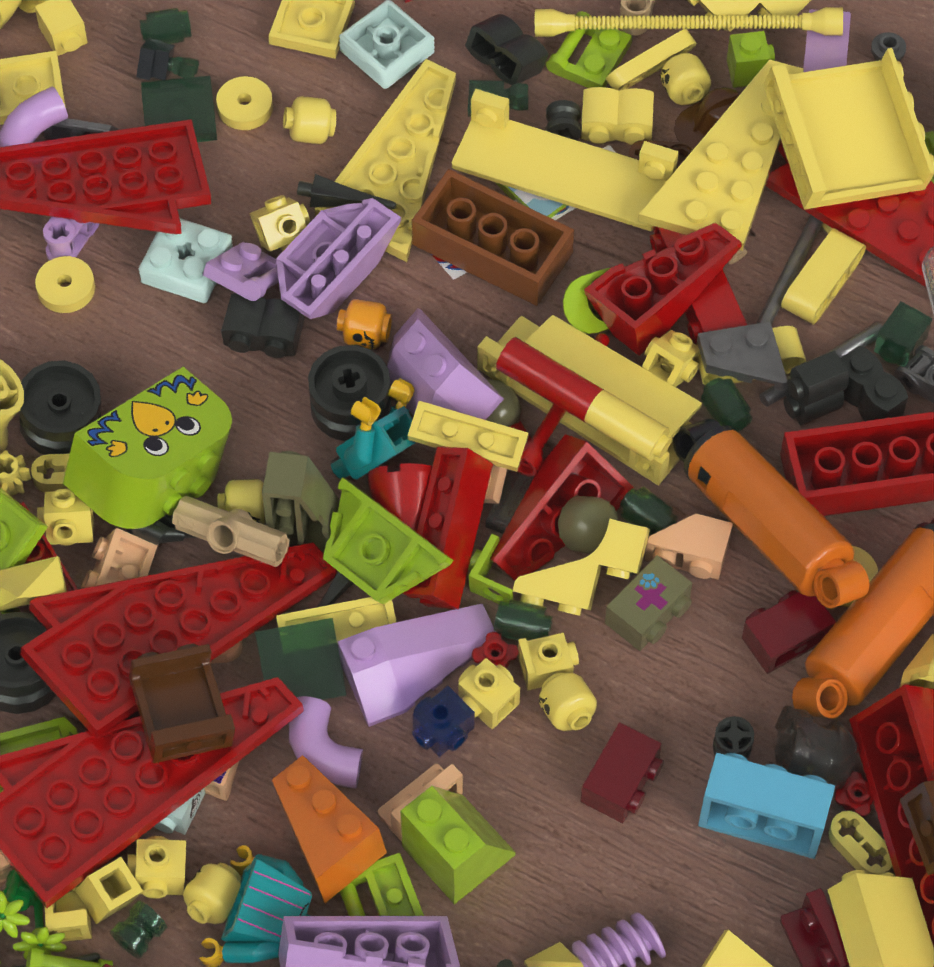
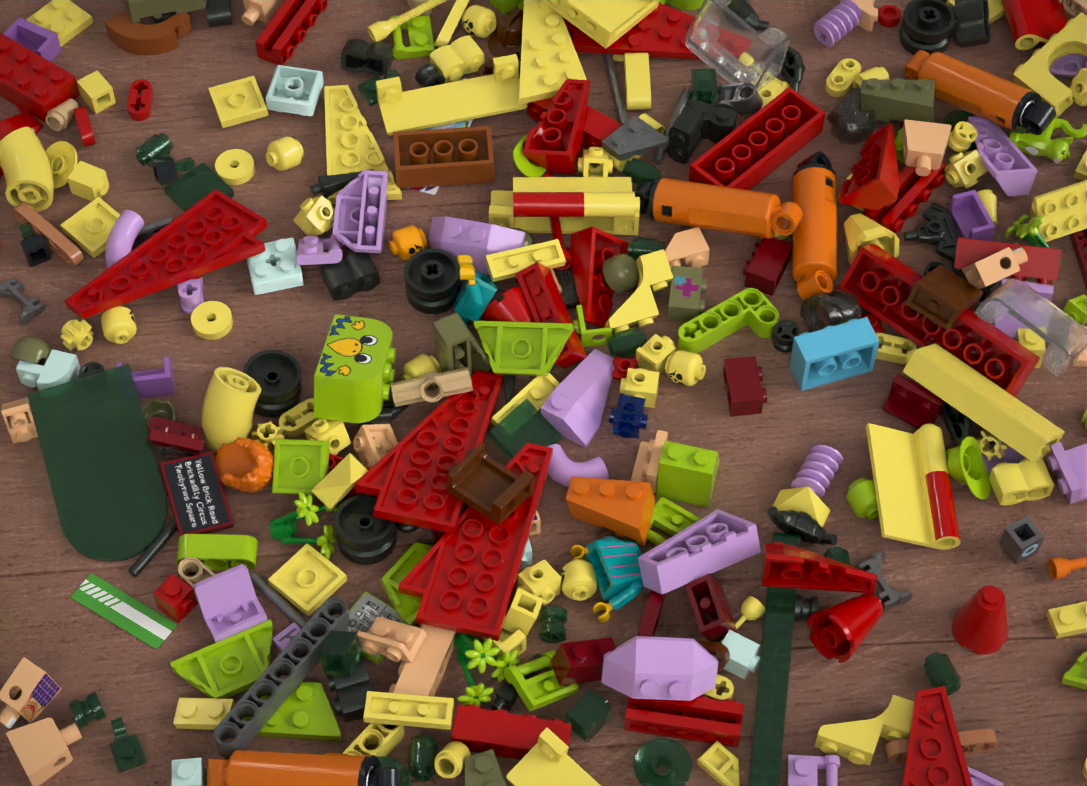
camera: 35 degrees left, 5 degrees down
none -> lime beam [677,288,779,354]

